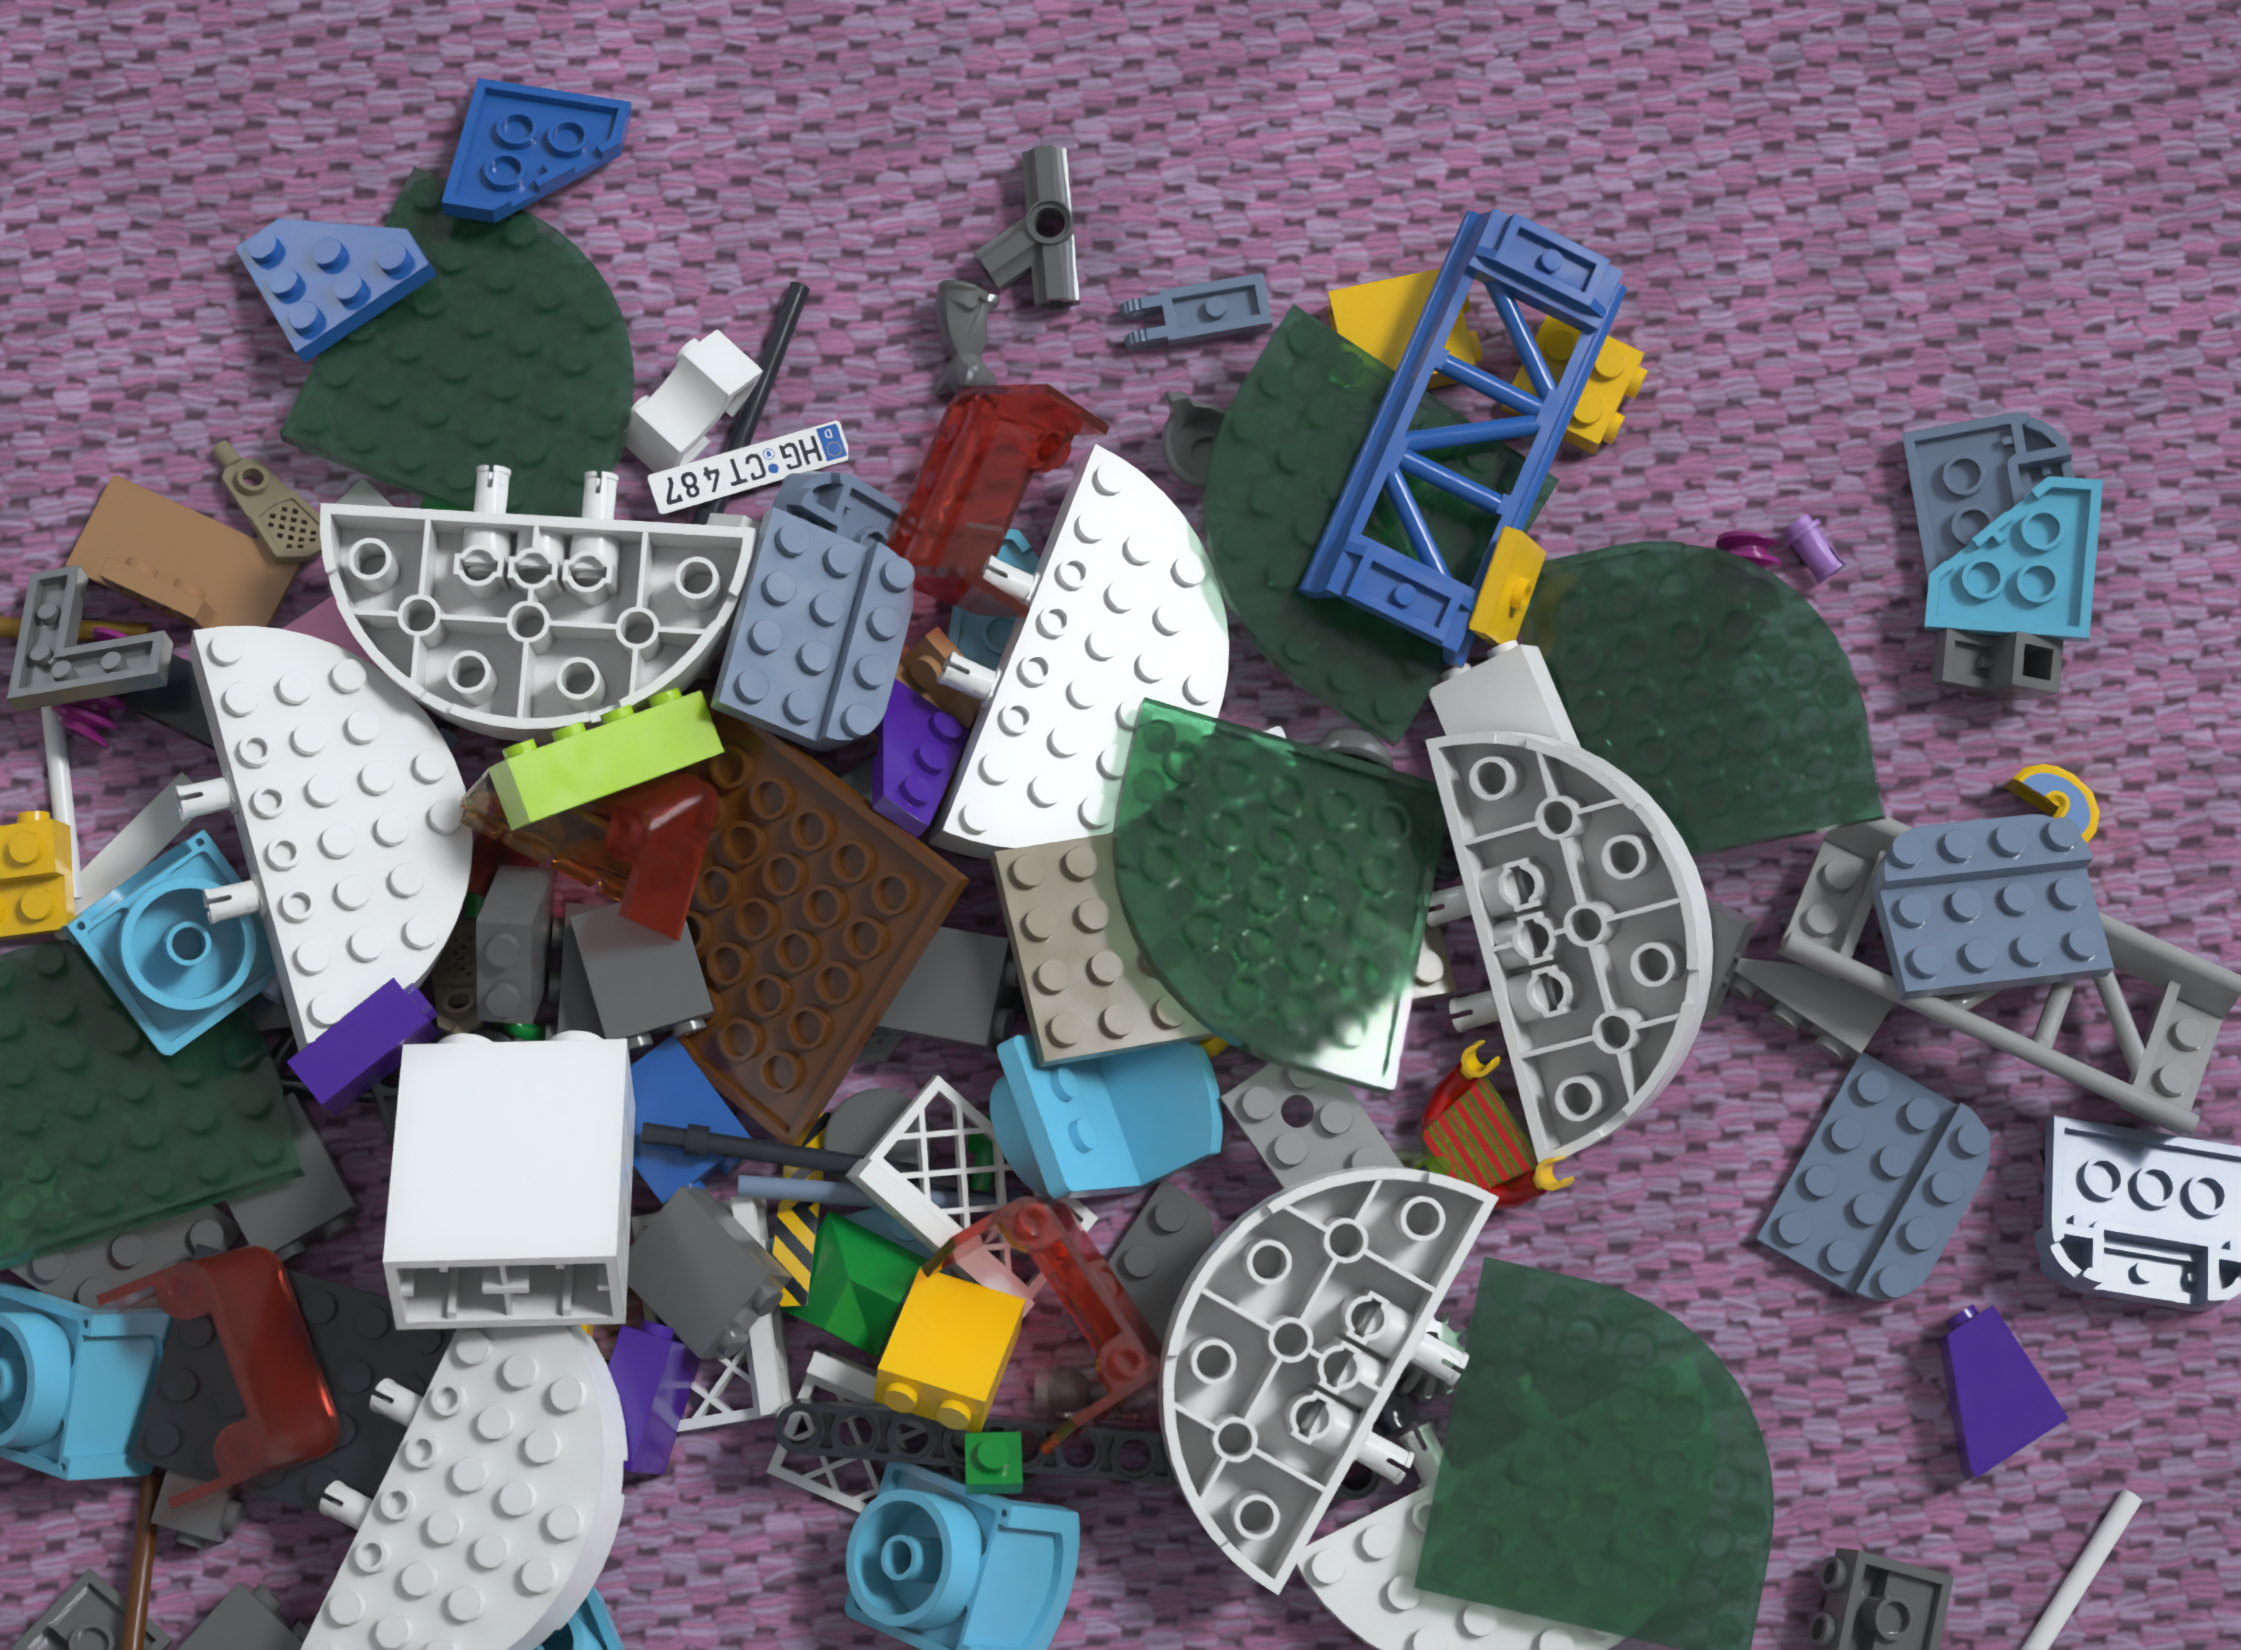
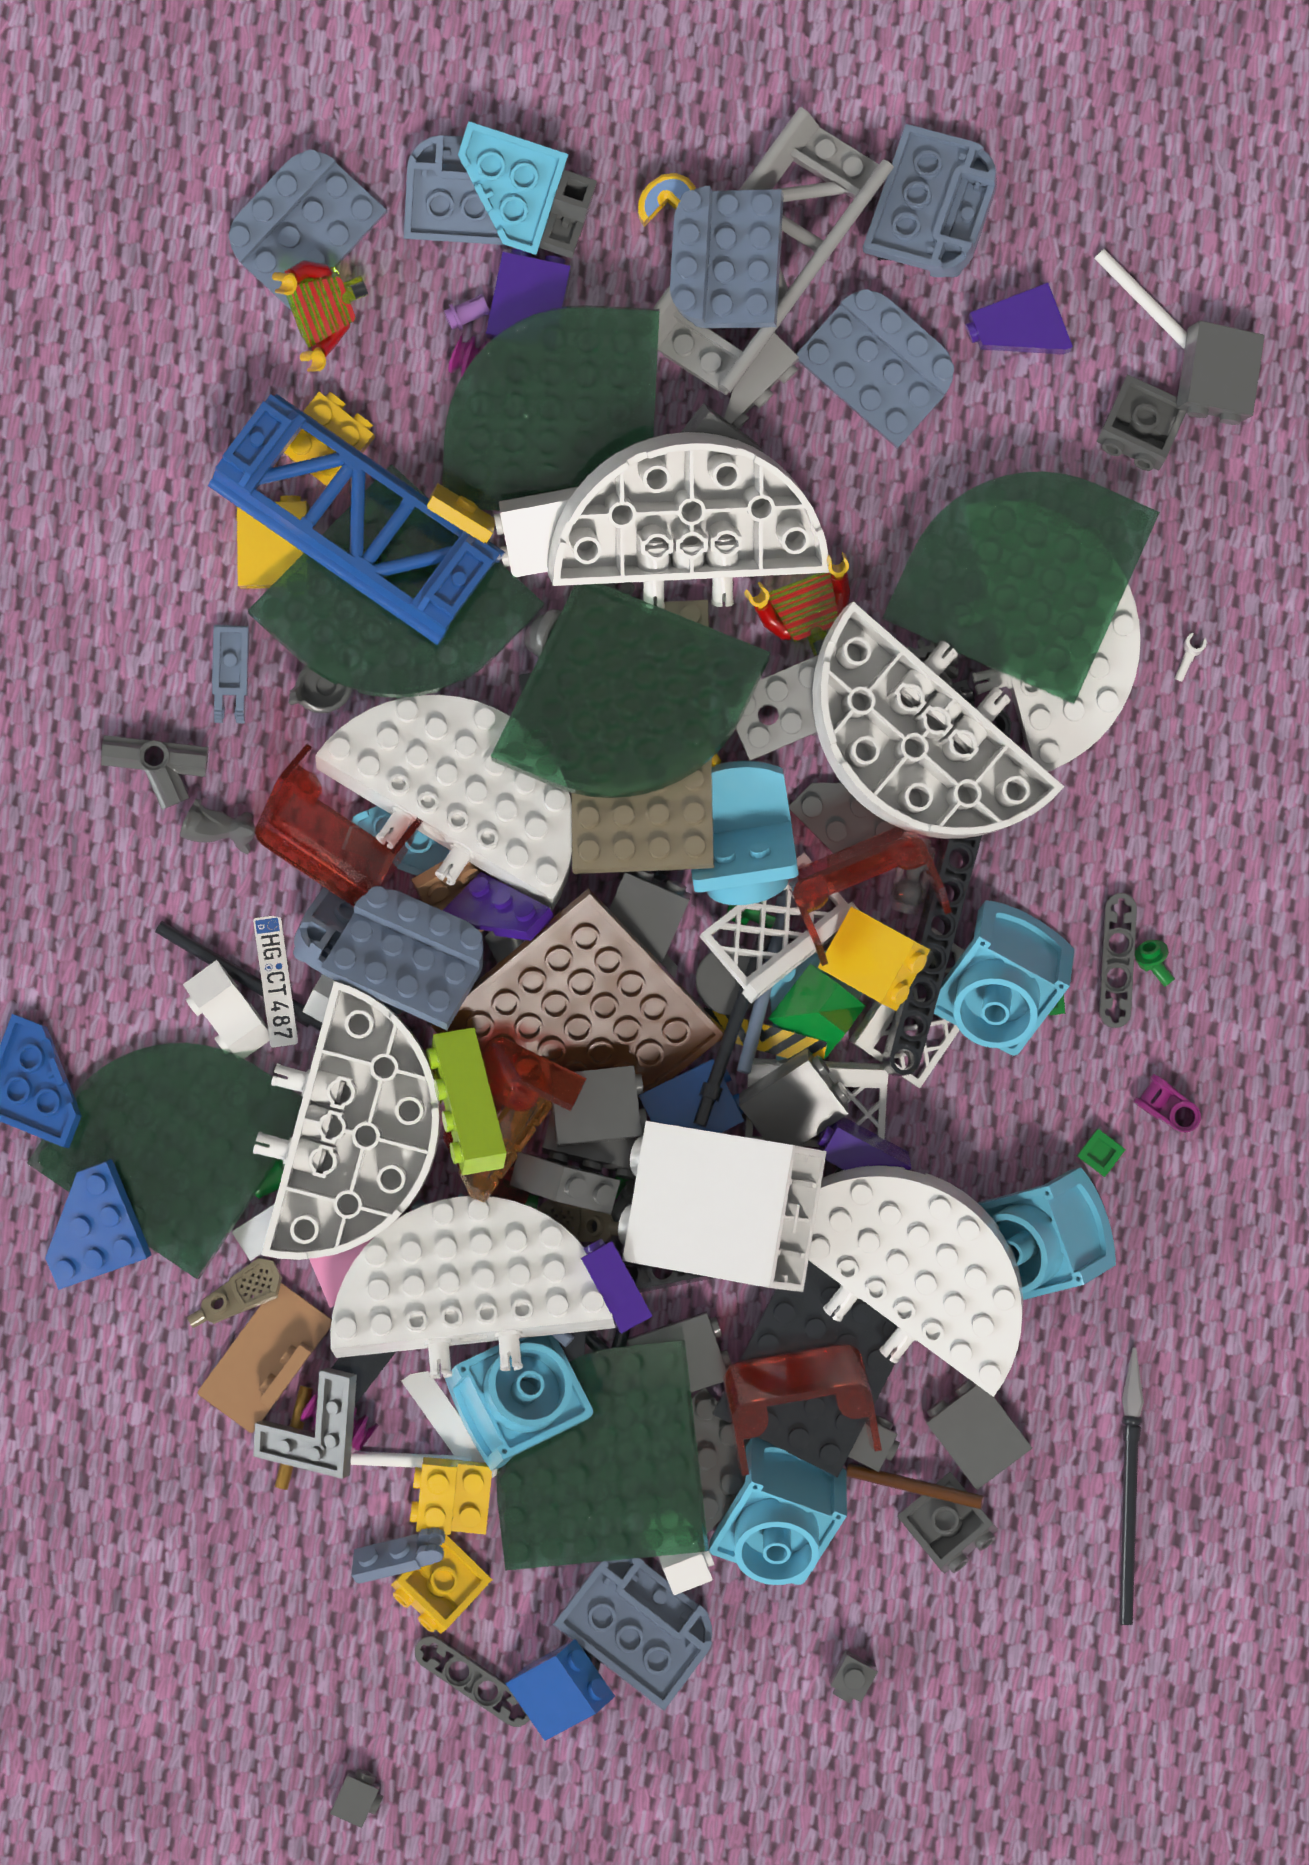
camera: 80 degrees left, 10 degrees up
green plate [964,1432,1023,1494] -> none
none -> sand blue plate [229,150,387,313]
none -> torso [272,260,368,372]
none -> dark purple brick [486,249,571,352]

